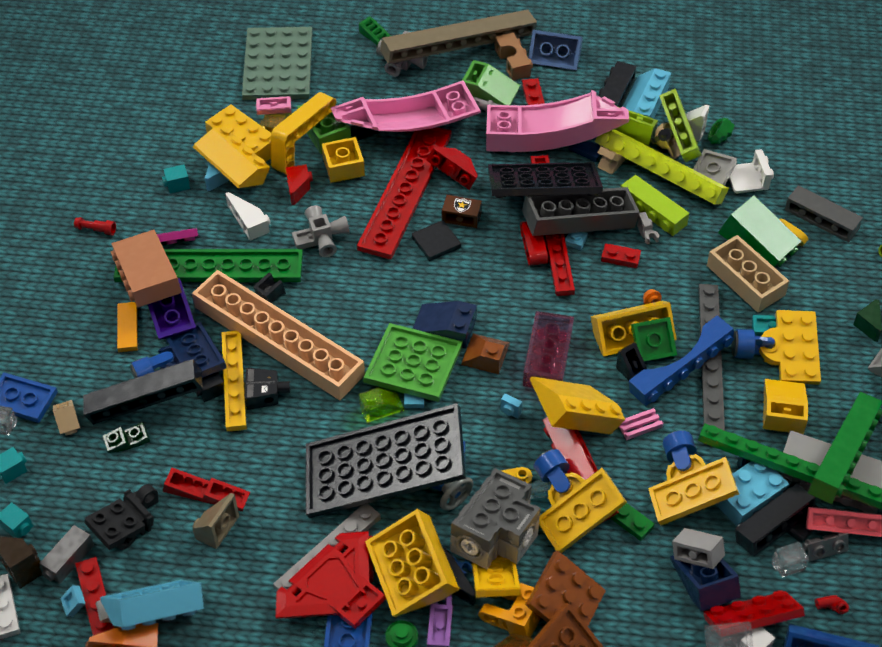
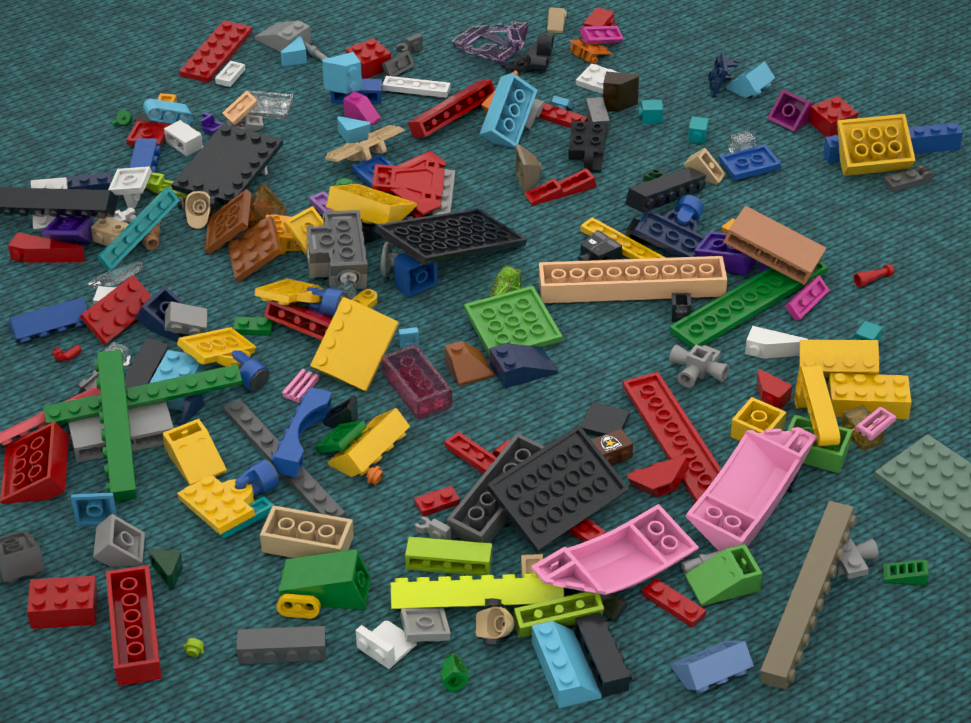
camera: 140 degrees right, 10 degrees down
medium nougat arch [495,32,533,80] -> none
lime brick [659,89,702,162] -> none
white slope [687,105,710,142] -> none

